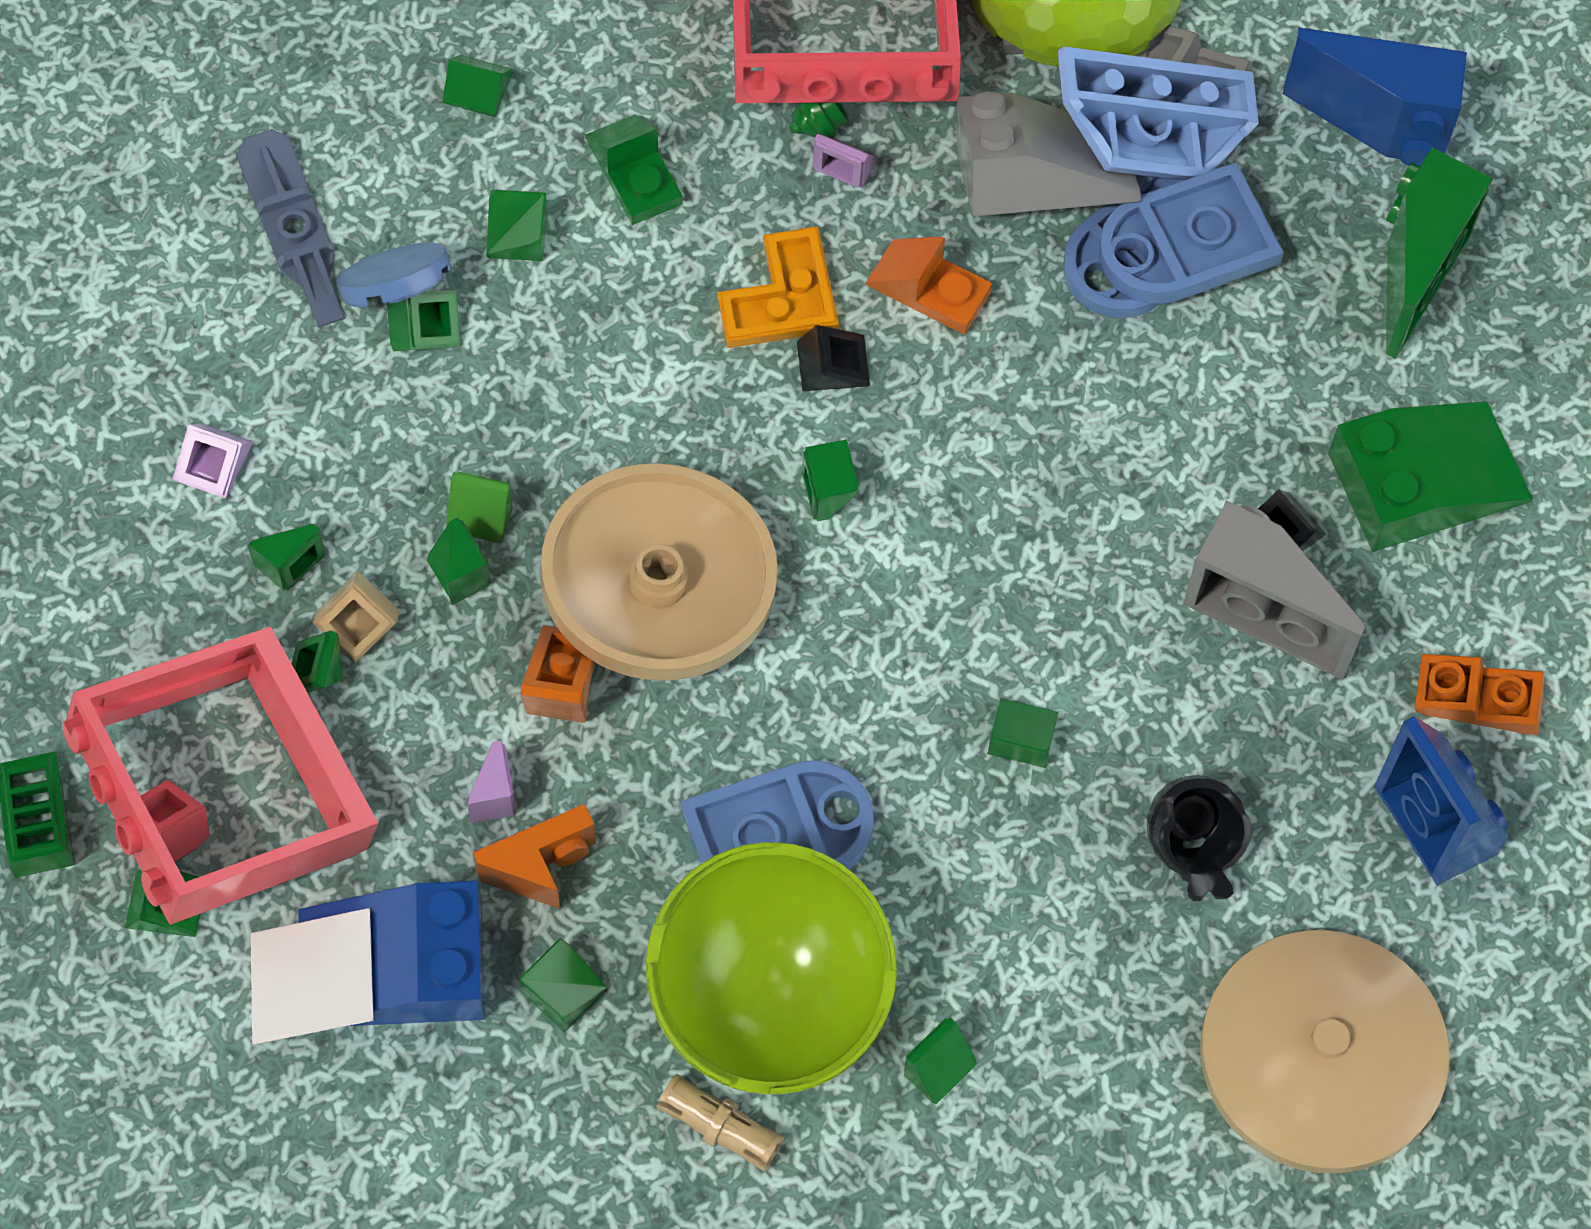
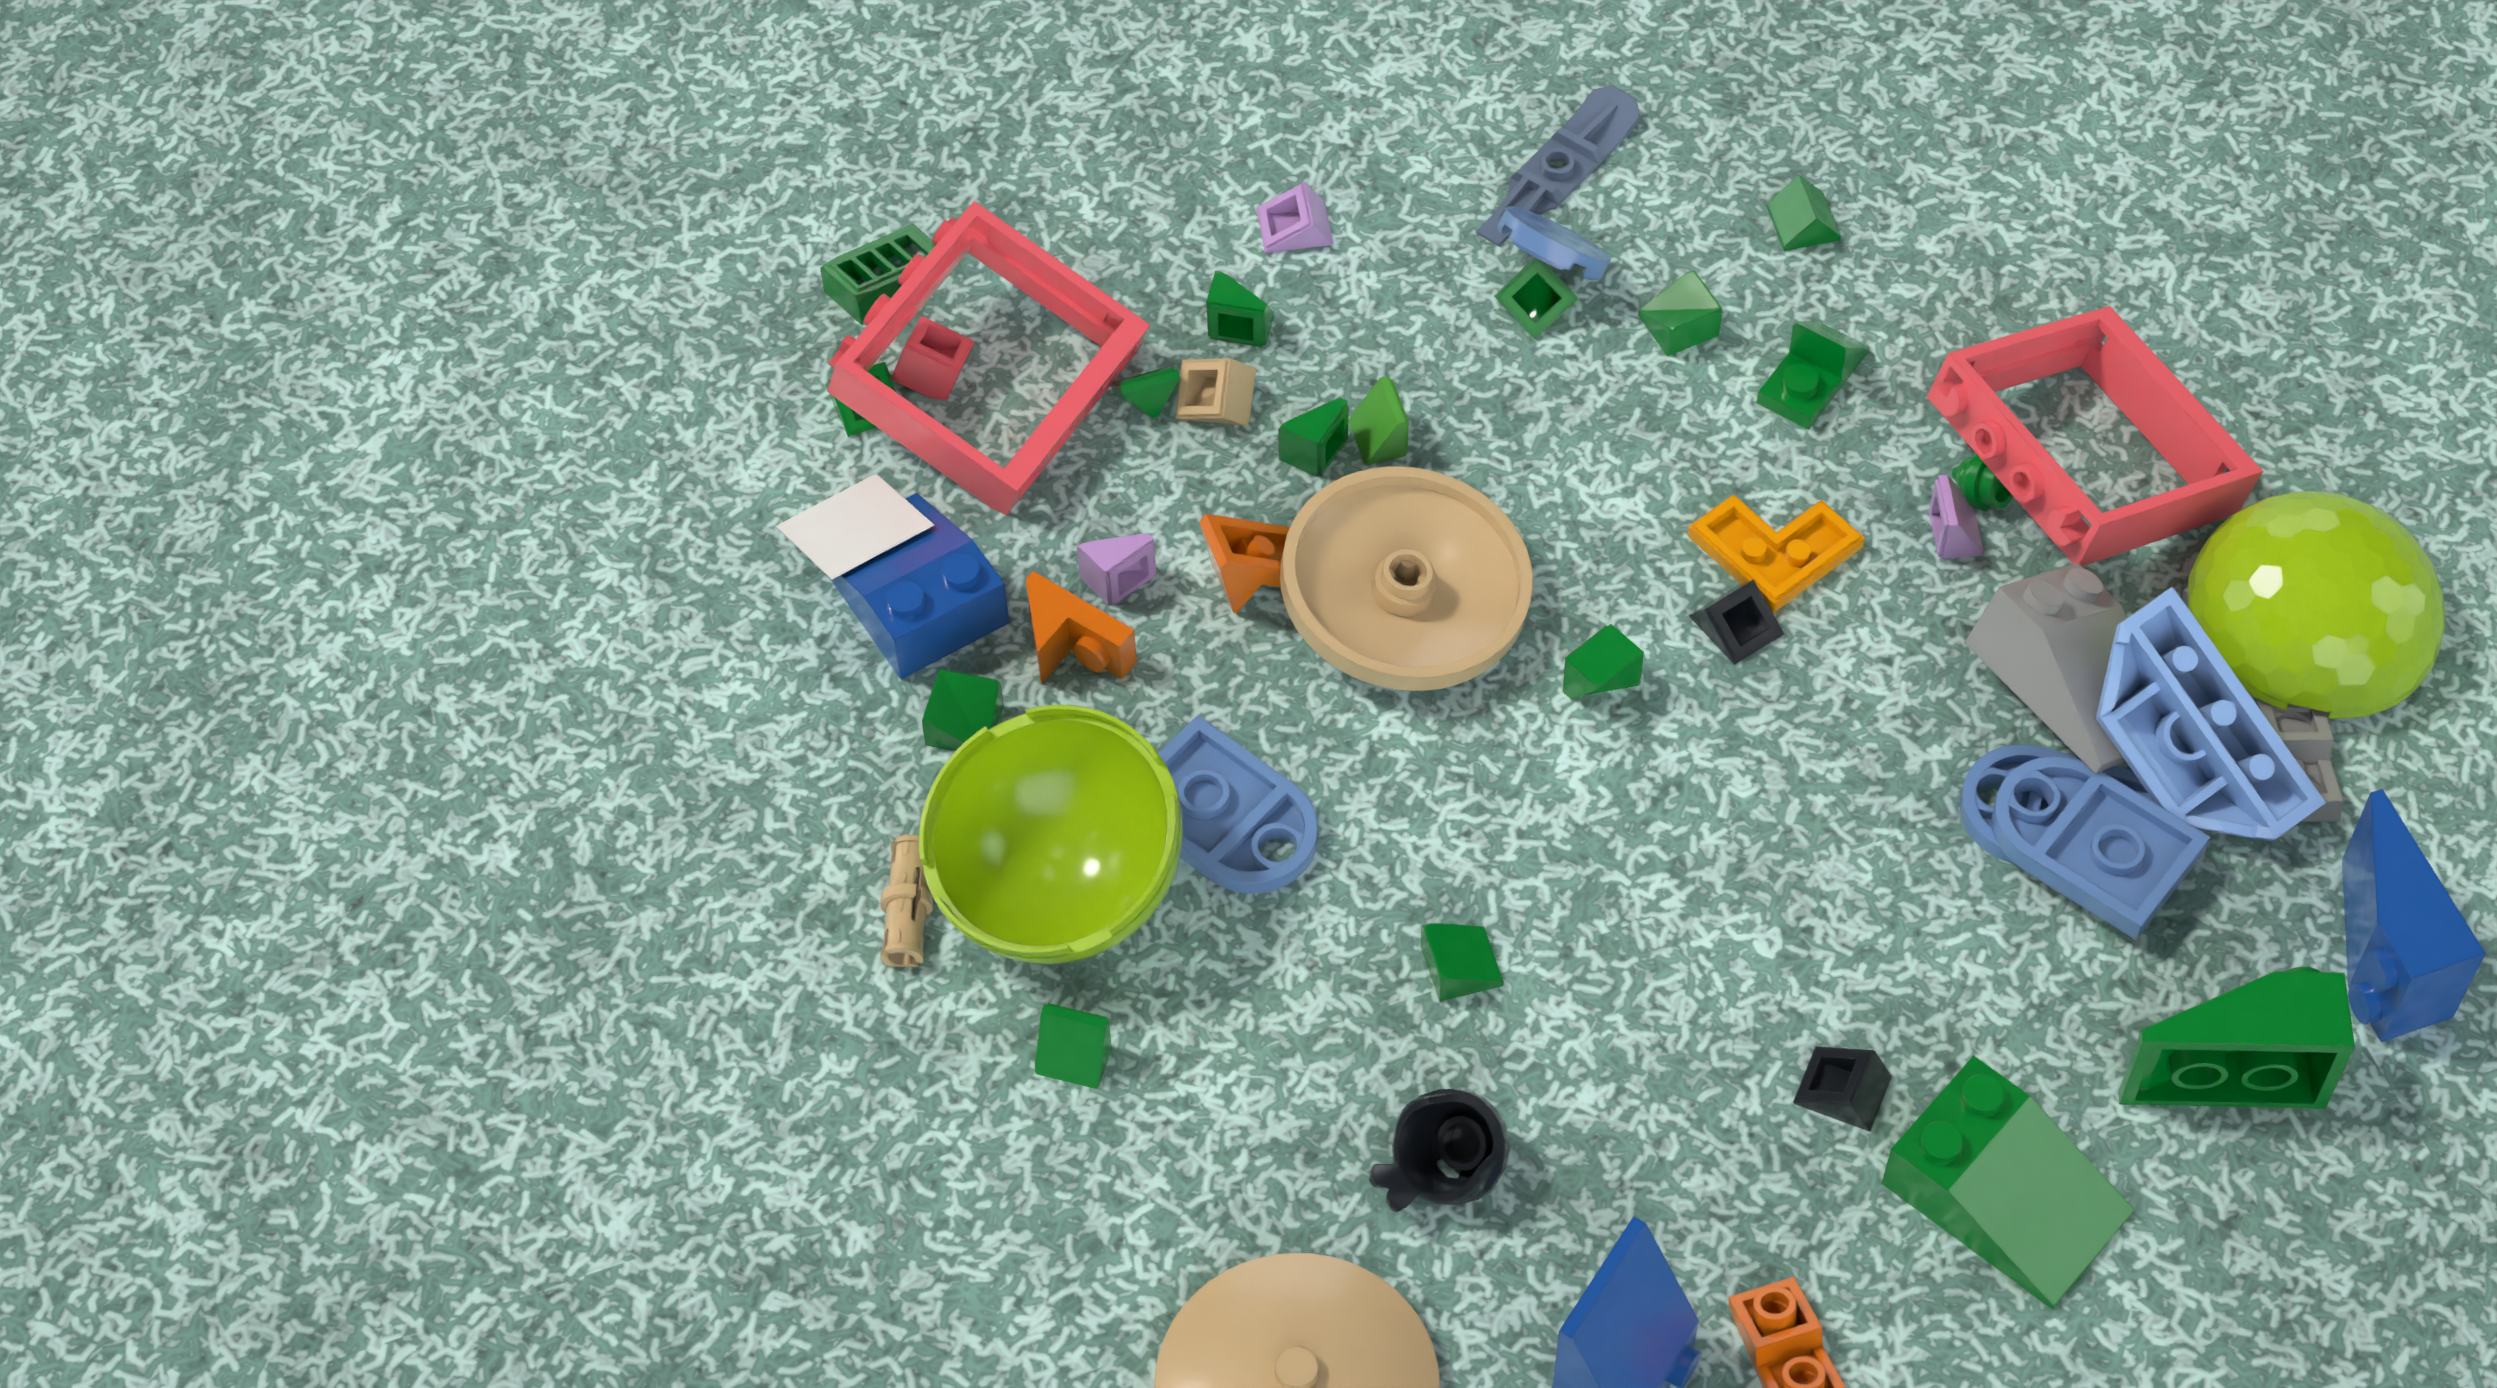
camera: 65 degrees right, 10 degrees down
orange slope [866,236,993,335] -> none
light grey slope [1183,500,1366,680] -> none

